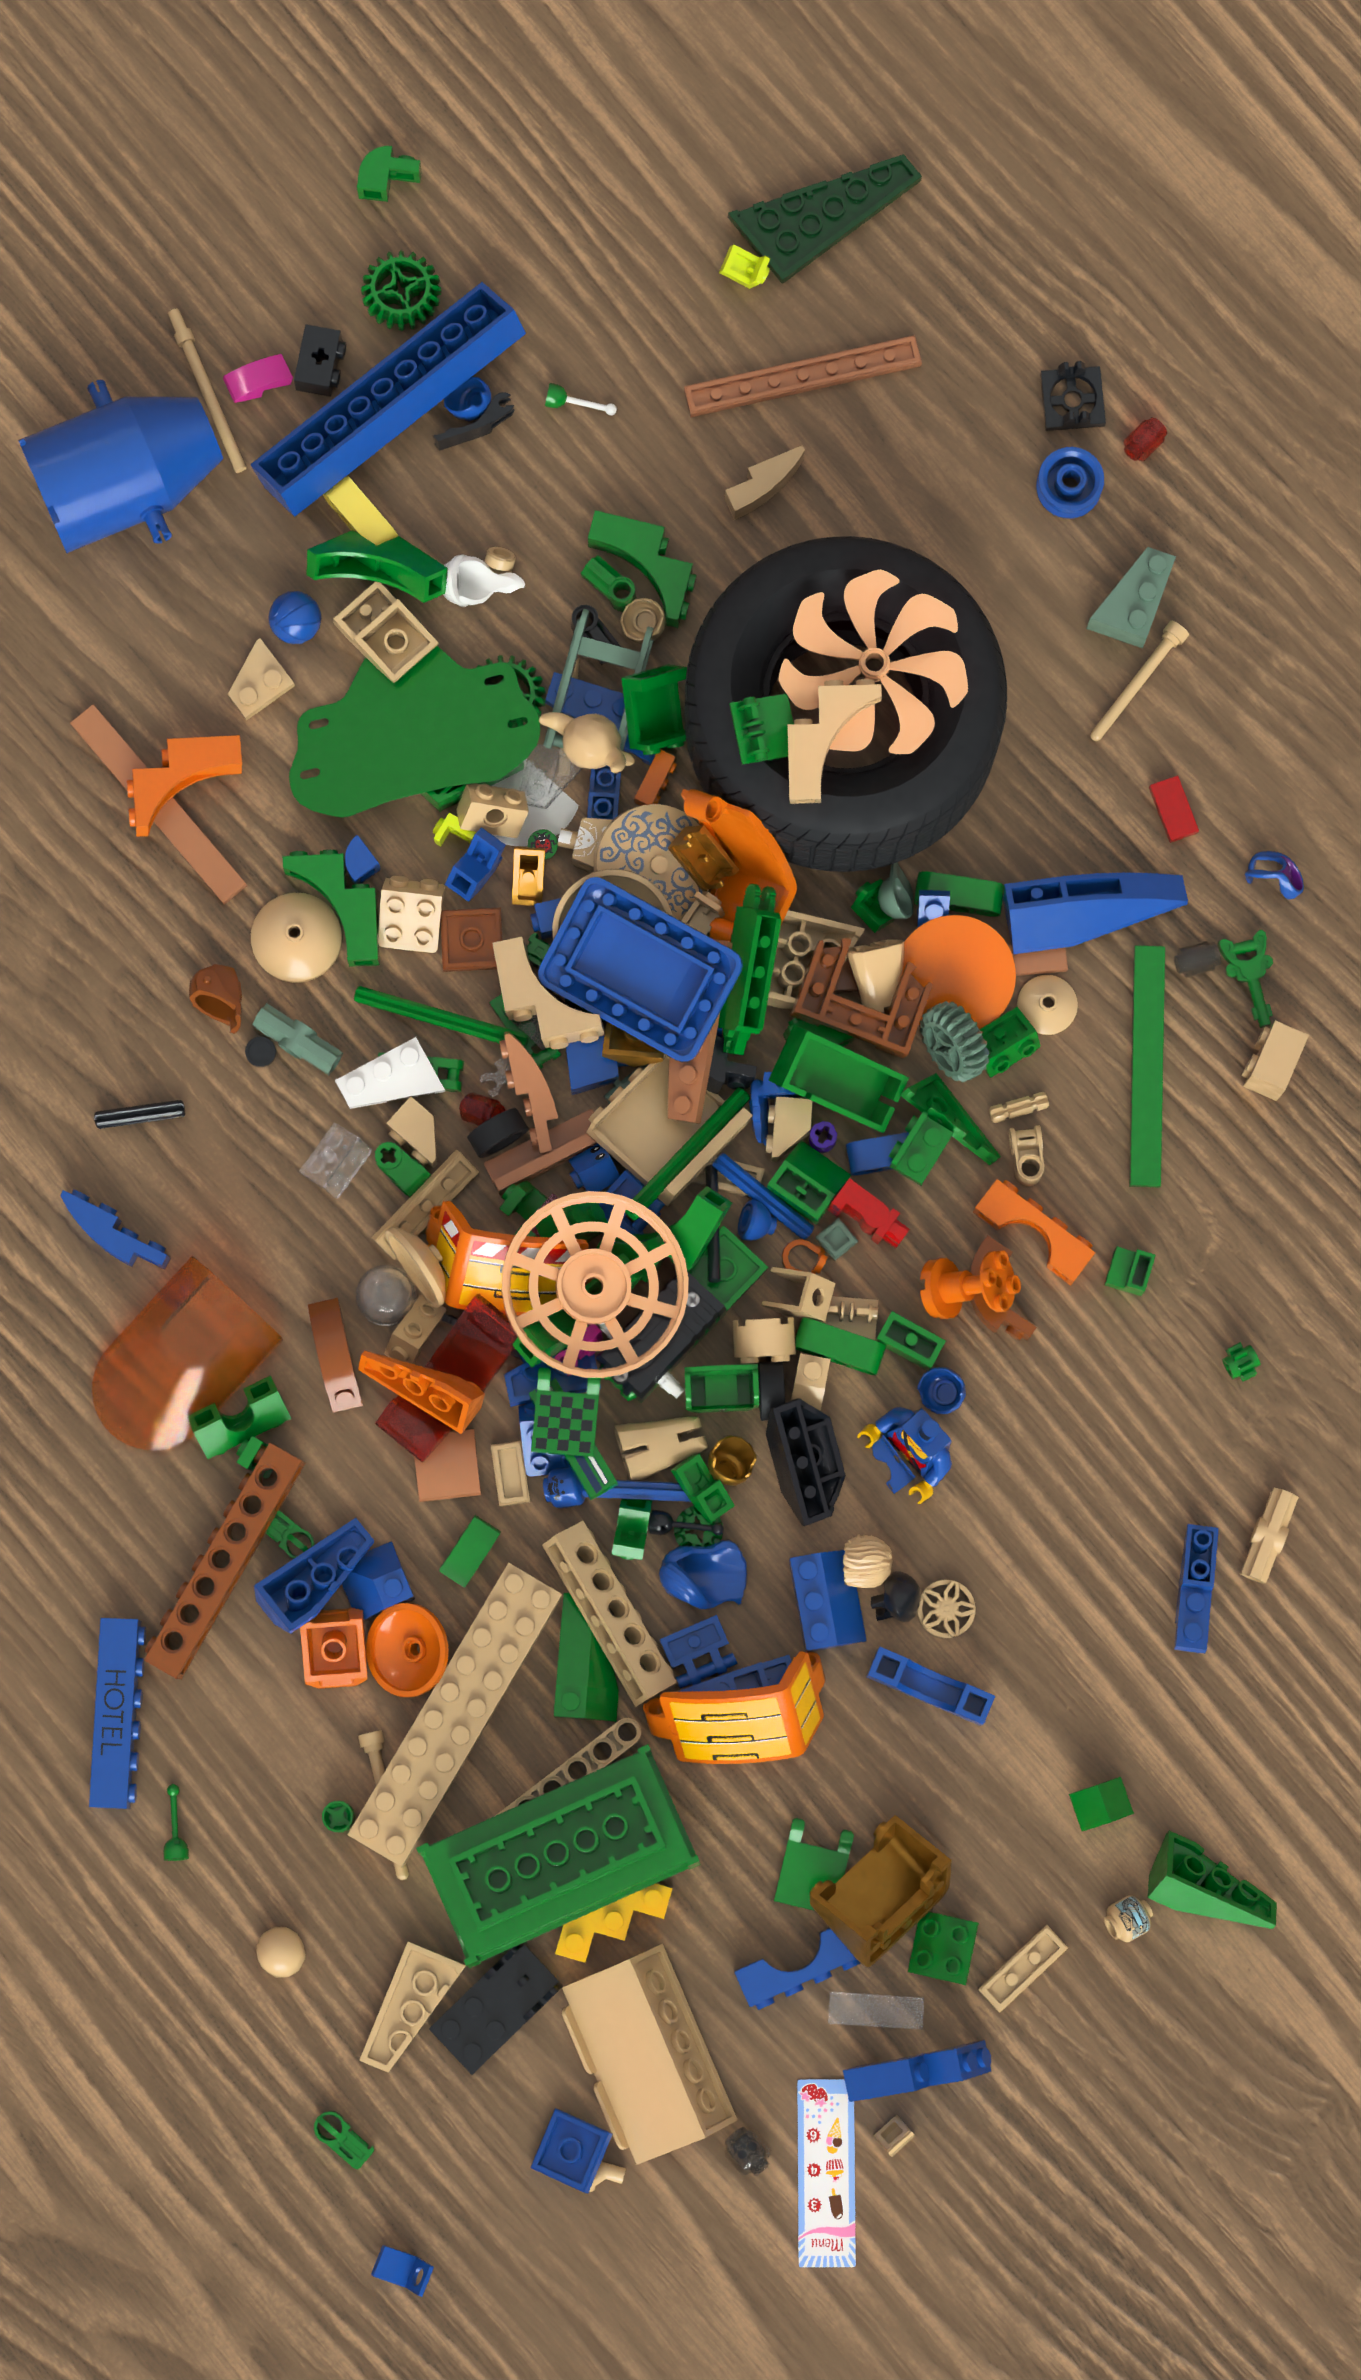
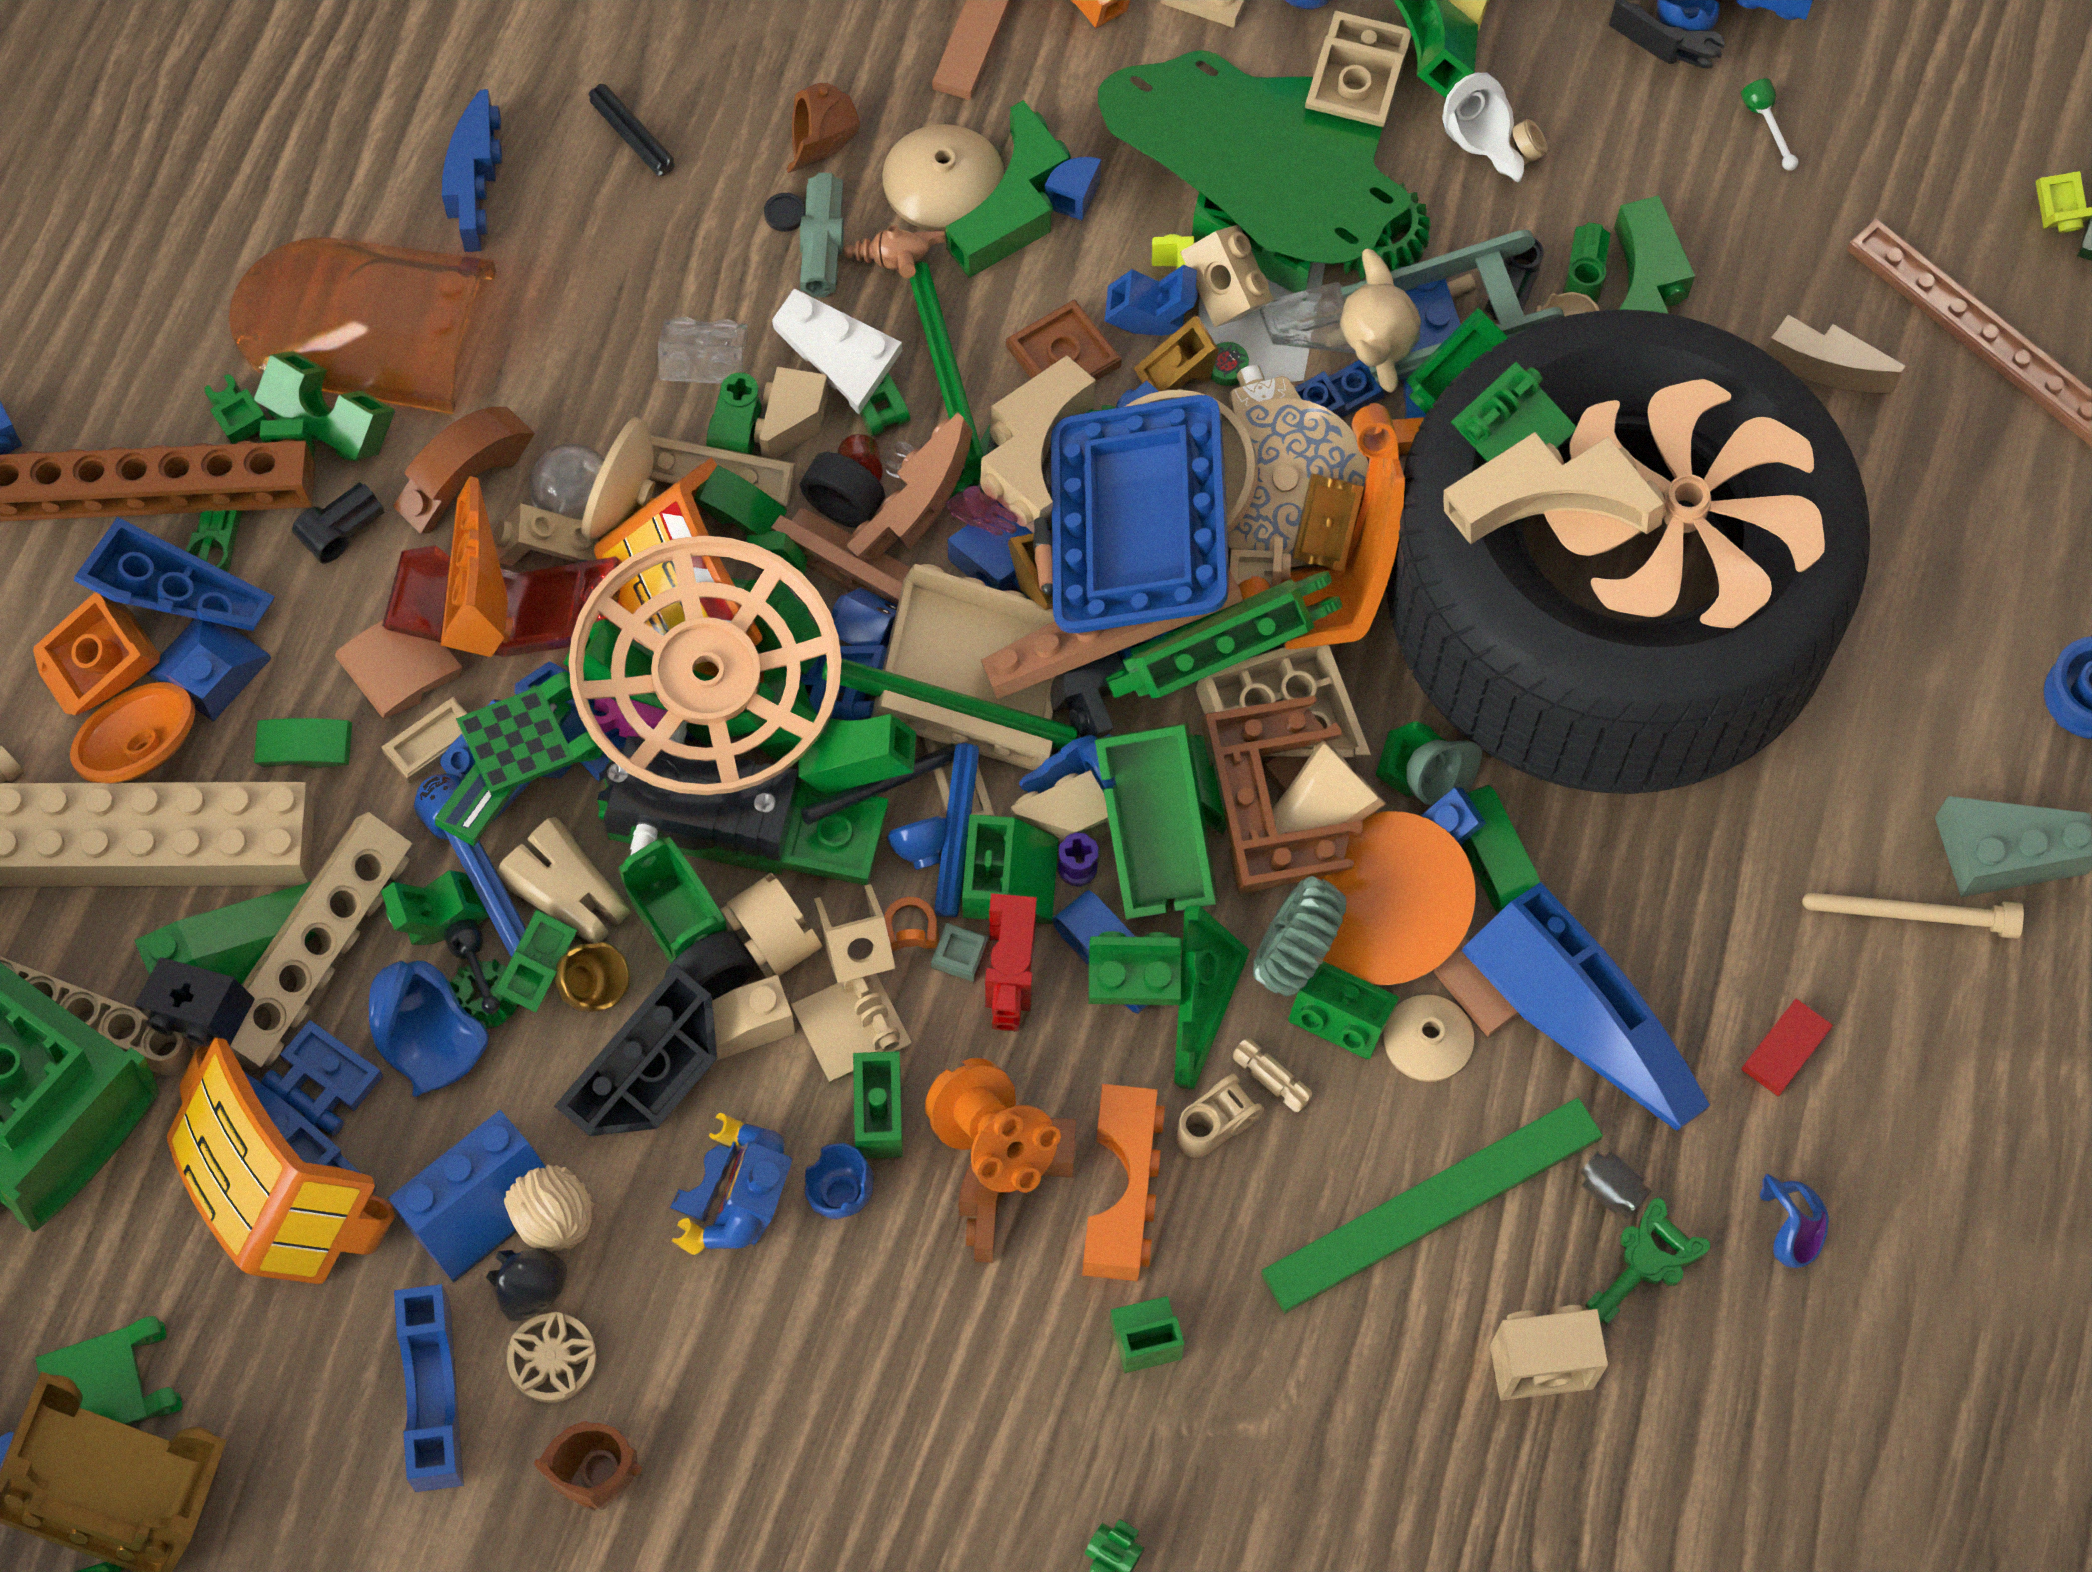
camera: 60 degrees right, 15 degrees down
bracket [378,876,446,953] -> none
green beam [795,1317,887,1376] -> none
none -> black brick [134,957,255,1047]
none -> green plate [204,374,267,444]
none -> black piece [292,482,384,564]
none -> dark orange helmet [533,1421,642,1511]
none -> green slope [694,465,787,536]
none -> nougat piece [842,225,947,278]
none -> clear pink piece [946,486,1018,536]
none -> piece [1033,517,1053,595]

